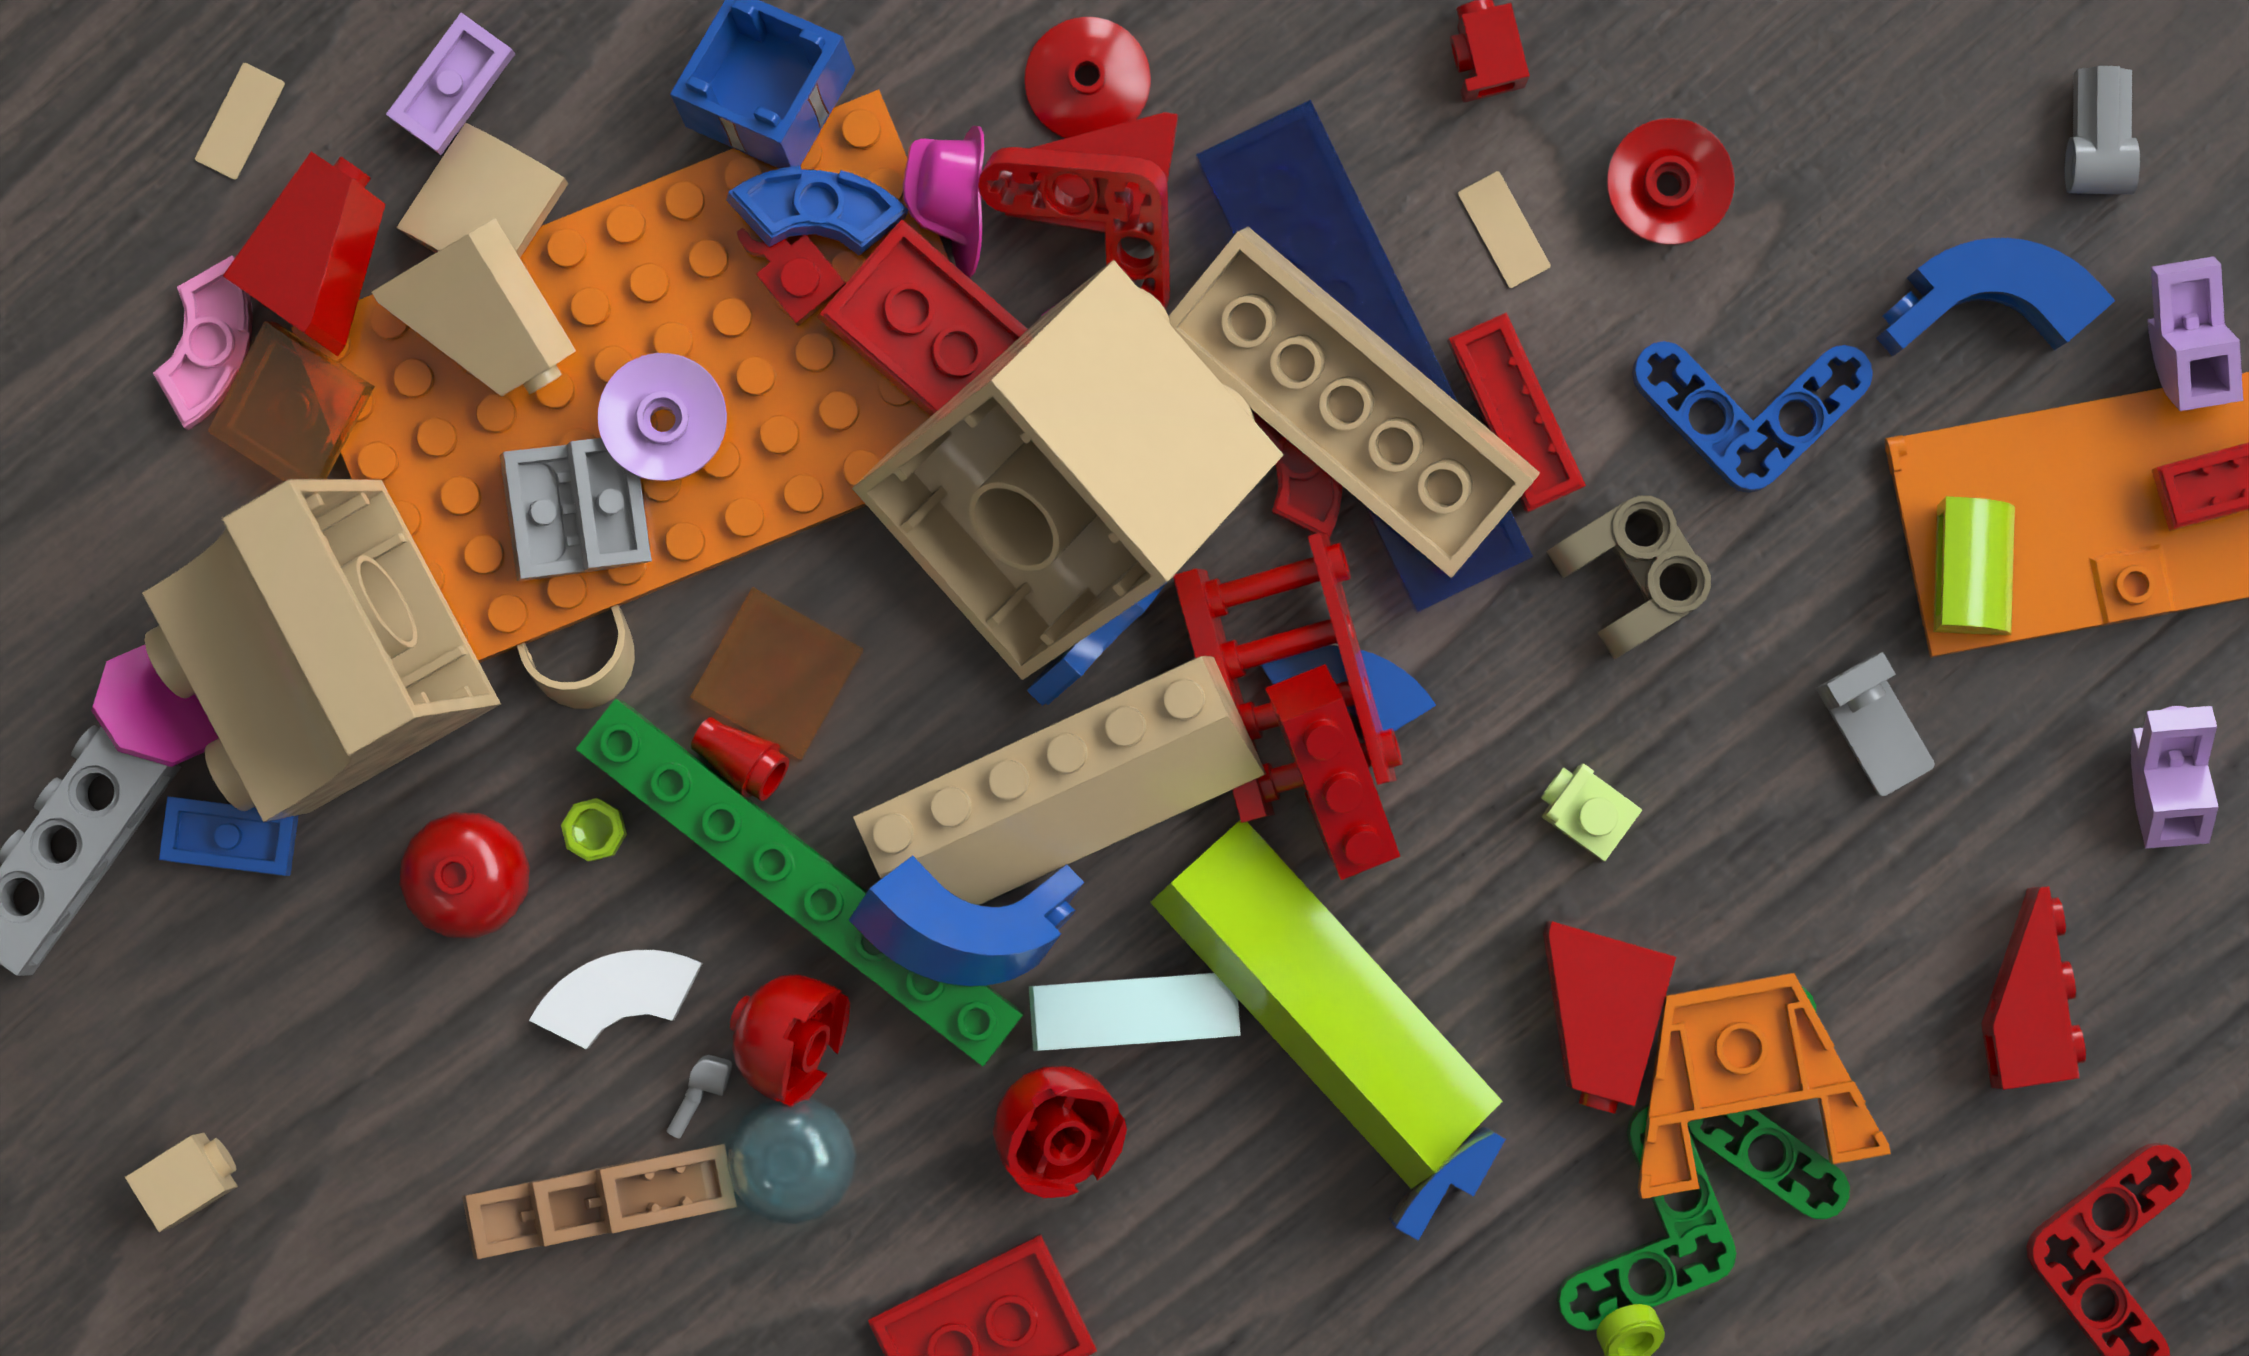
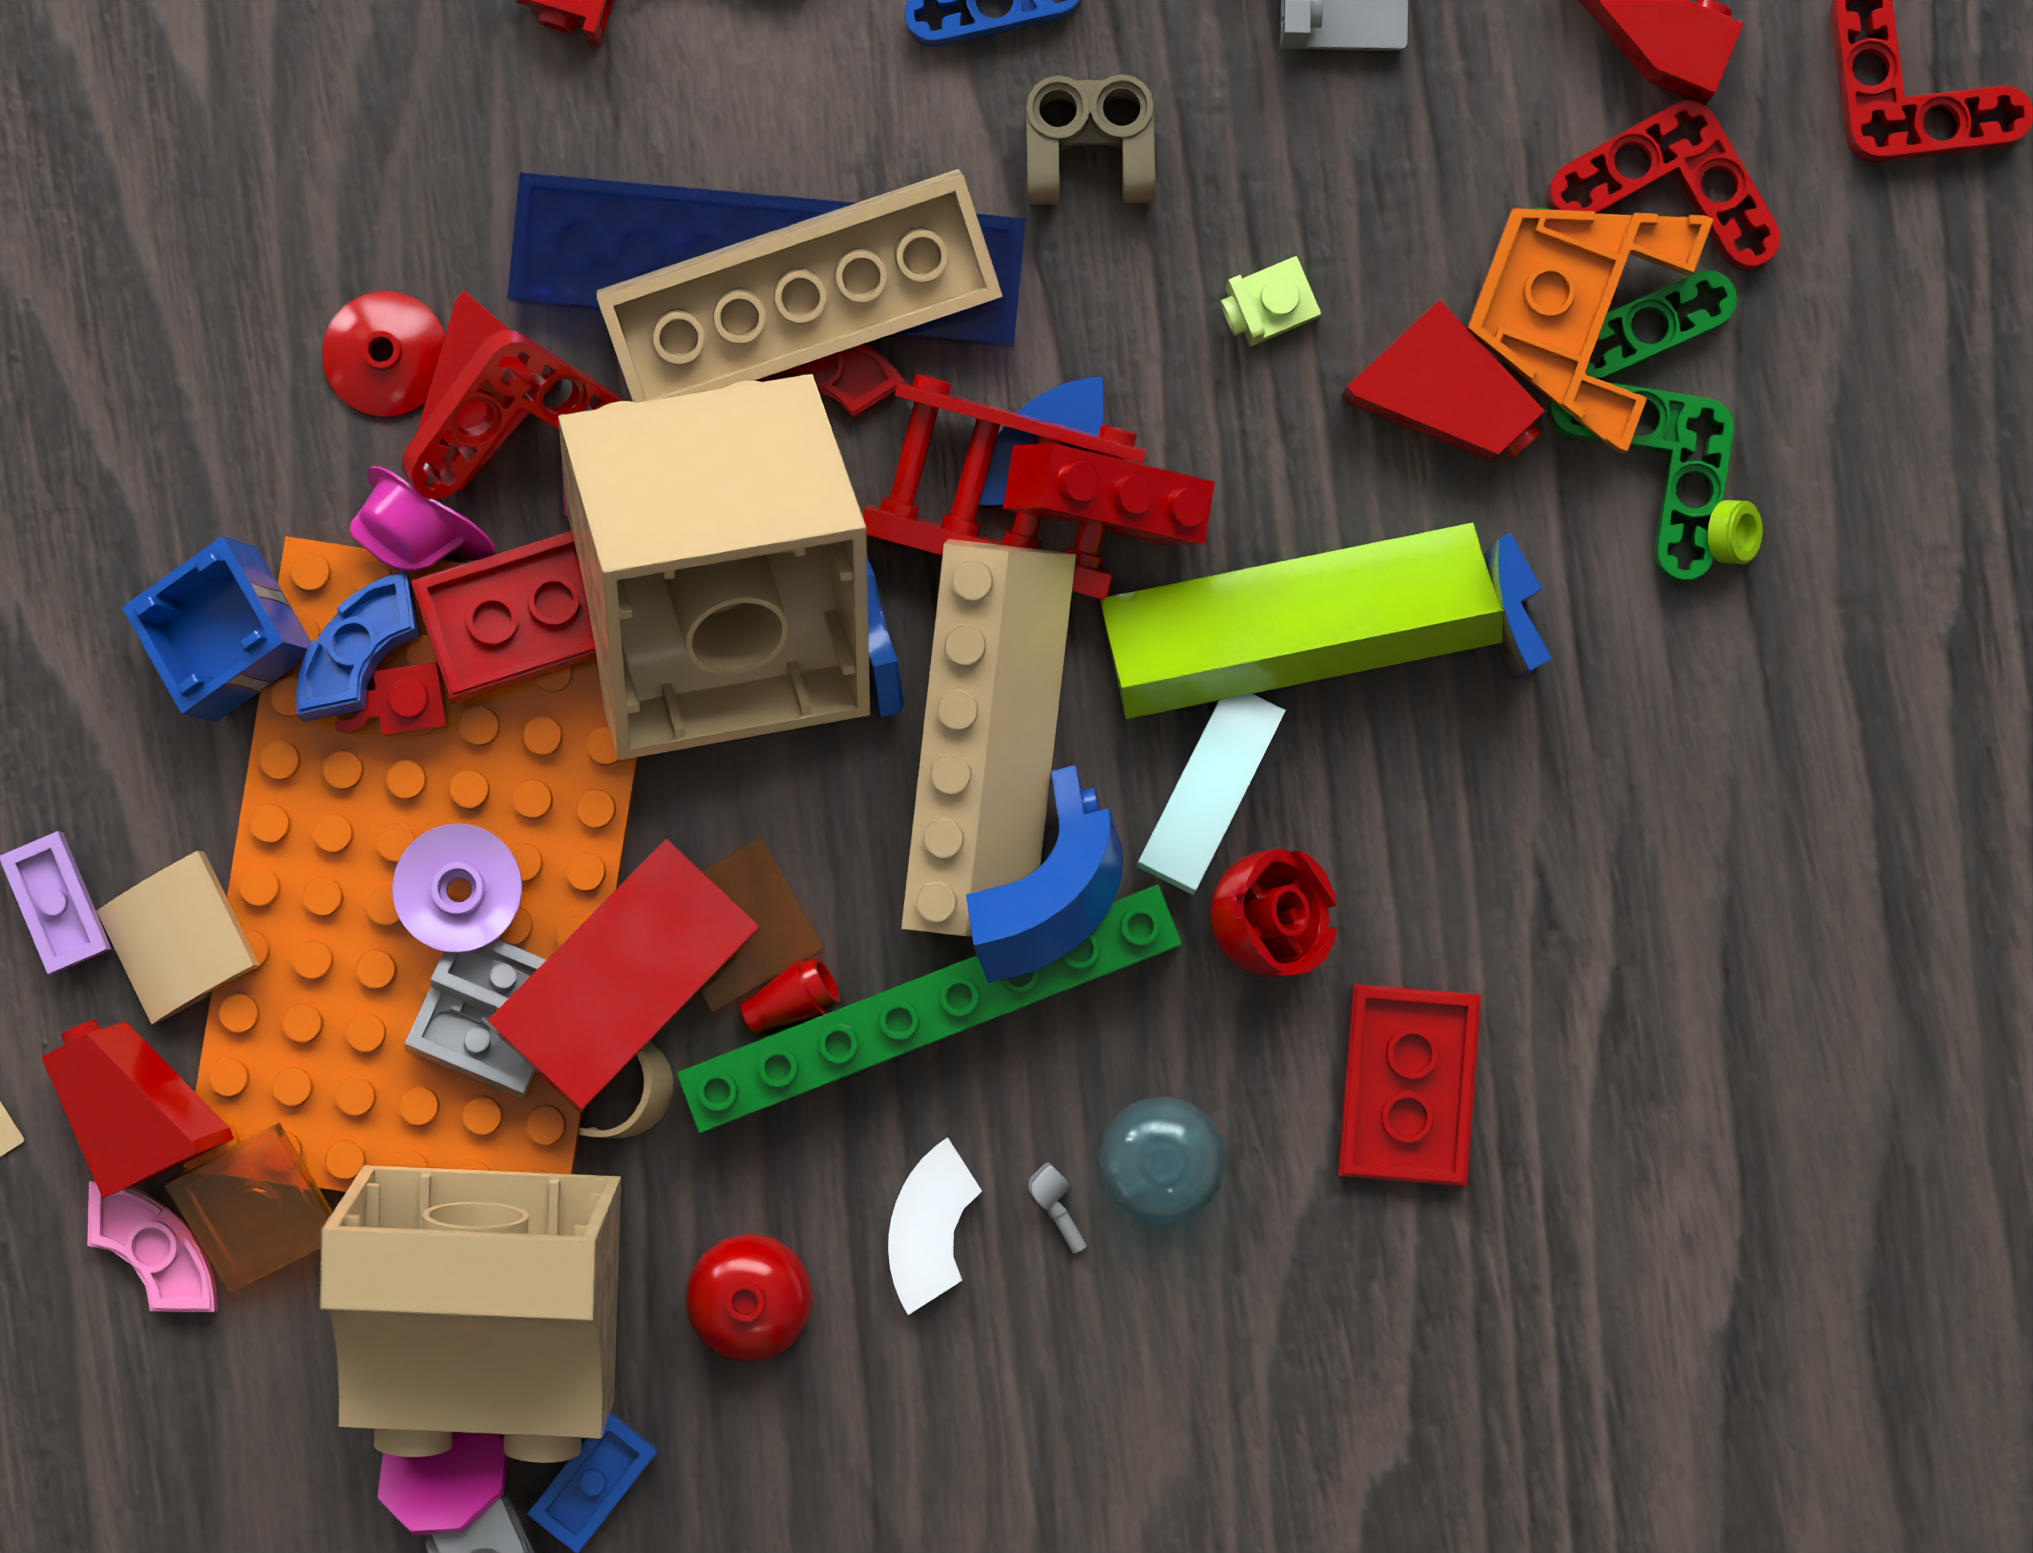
camera: 65 degrees left, 0 degrees up
tan slope [372,218,576,396] -> none
medium nougat slope [462,1144,737,1259] -> none
lime tile [561,798,627,862] -> none
red cylinder [730,974,850,1108] -> none
red plate [1447,312,1586,514] -> none
tan sticker [1458,171,1551,288] -> none
none -> red tile [486,839,760,1113]
none -> red beam [1547,100,1781,271]

